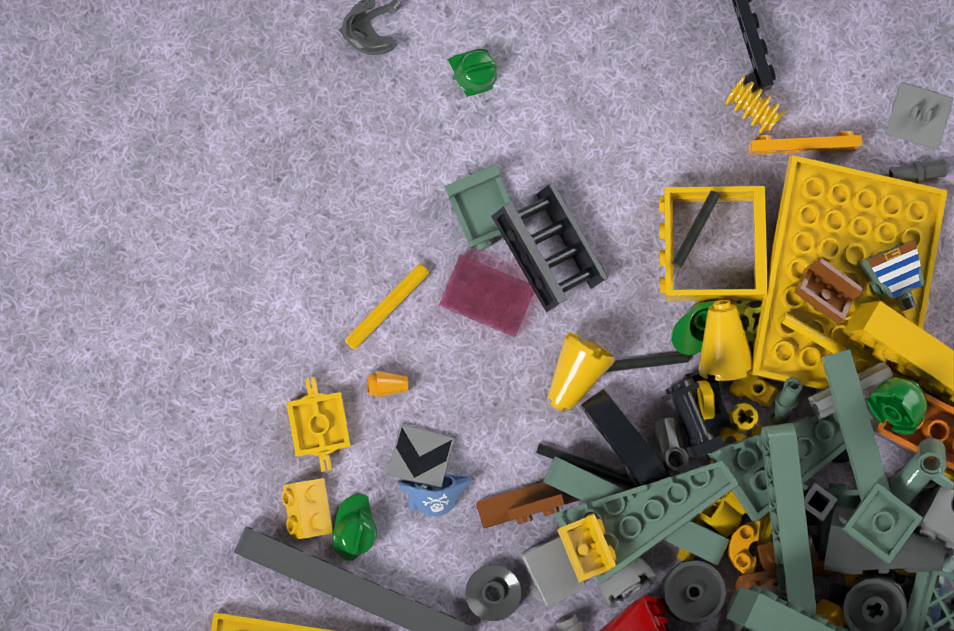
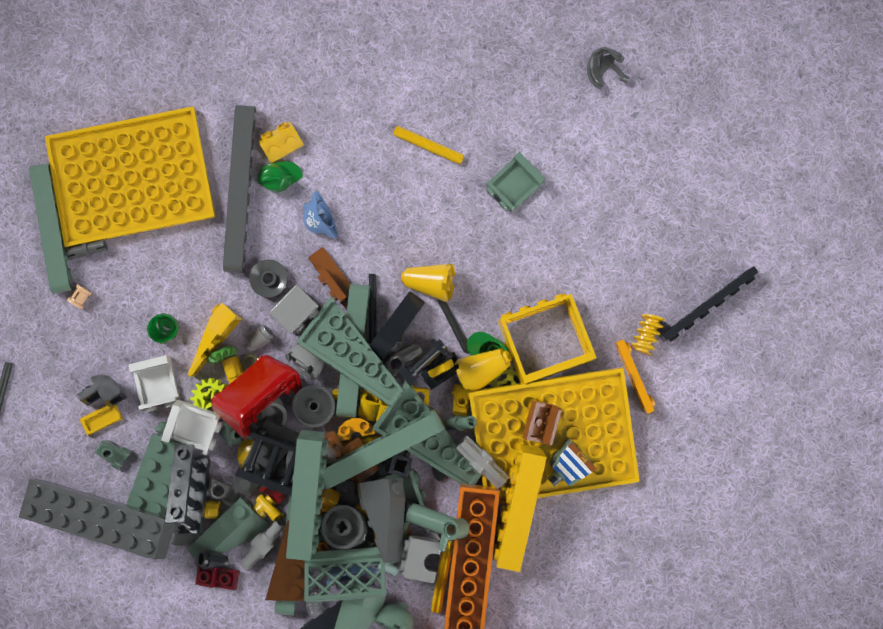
camera: 75 degrees right, 0 degrees up
yellow plate [286,377,351,472] -> none
light orange cone [367,371,408,398] -> none
light grey piece [387,424,454,489] -> none
clear pink plate [439,255,534,338] -> none
green piece [447,49,497,97] -> none
black fence [491,183,608,313] -> none
yellow bracket [557,513,616,583] -> none
pearl dark grey bar [672,191,720,268] -> none
yellow axle [727,403,758,432] -> none
yellow bar [781,313,858,362] -> none
sand green tile [821,349,891,501] -> none
sand green plate [841,483,923,564] -> none
green cylinder [868,377,927,435] -> none
light grey piece [886,82,953,150] -> none
dark grey pin [889,159,948,183] -> none

